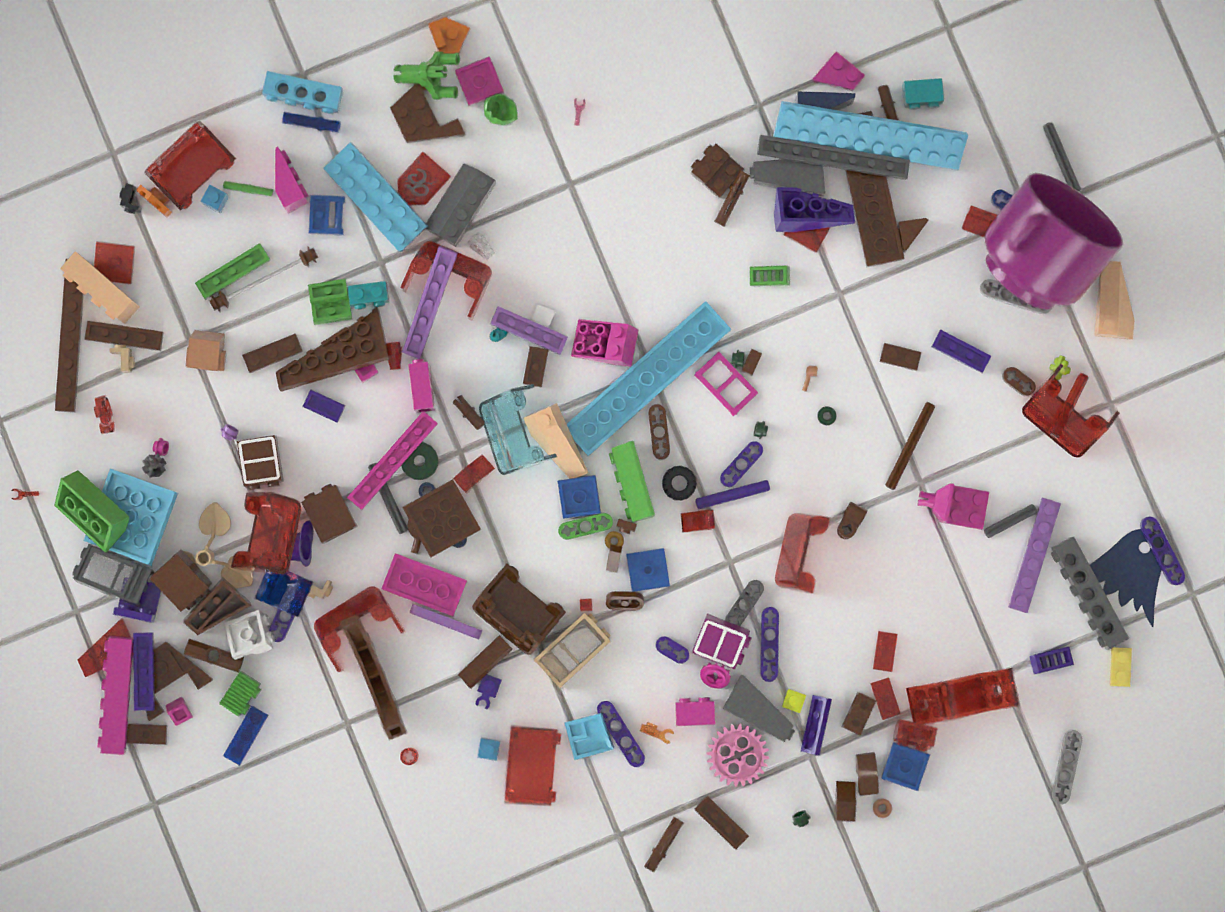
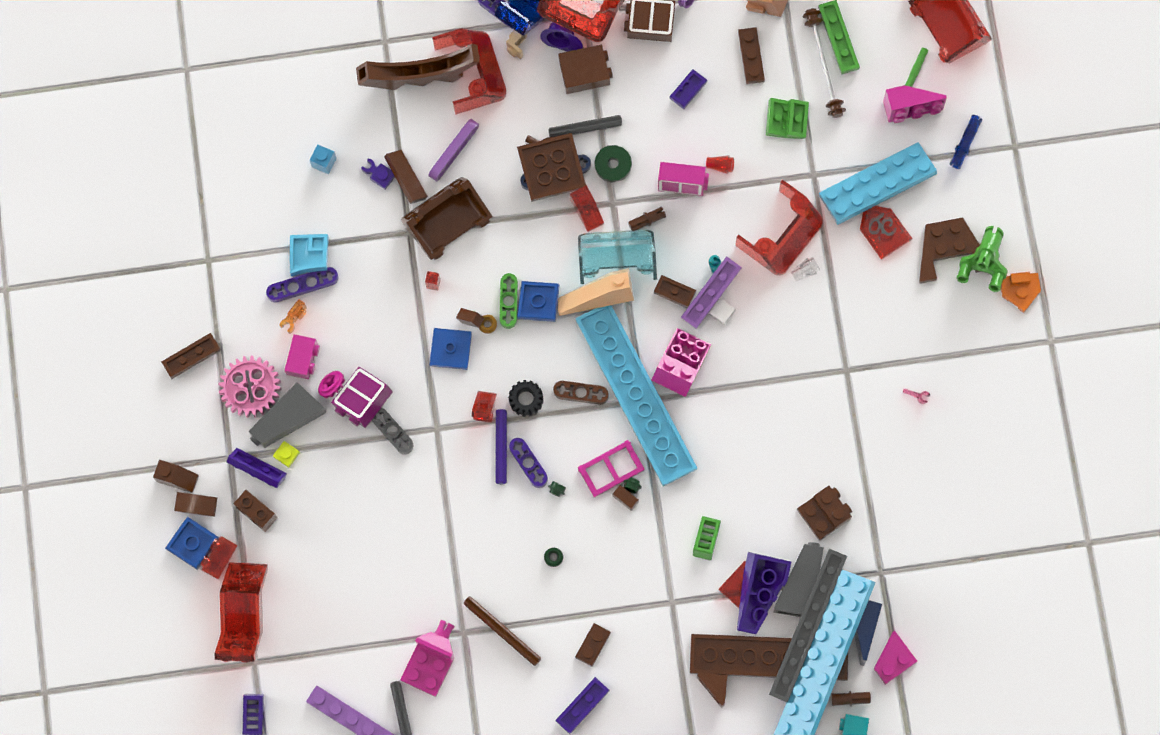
camera: 110 degrees right, 10 degrees down
dark azure brick [201,184,229,213] -> none
medium azure brick [262,71,343,114] -> none
reddish brown wing [275,307,390,392] -> none
blue plate [309,195,345,236] -> none
teal brick [347,281,390,310] -> none
dark pink plate [347,411,438,510] -> none
dark pink plate [355,364,379,383] -> none
dark pink plate [381,553,467,617] -> none
clear red bush [400,747,419,765] -> none
medium lavender plate [402,246,458,359] -> none
dark grey slope [426,163,496,247] -> none
dark pink plate [455,56,504,106] -> none
bright green hair [484,94,518,125] -> none
clear red windscreen [504,725,561,806] -> none
clear door [534,613,611,688] -> none
reddish brown plate [606,591,644,611] -> none
bright green slope [609,440,655,523] -> none
reddish brown plate [616,519,637,534] -> none
reddish brown pin [644,817,684,873] -> none
dark purple beam [656,636,689,664] -> none
reddish brown pin [714,170,750,227] -> none
dark purple beam [760,607,779,682] -> none
clear red windscreen [775,513,830,594] -> none
dark green plate [792,810,811,827] -> none
nougat hand [802,366,817,392] -> none
reddish brown piece [837,502,868,539] -> none
clear red plate [870,677,901,720] -> none
clear red plate [873,631,898,672] -> none
nougat plate [873,798,892,818] -> none
light grey beam [1051,730,1082,804] -> none

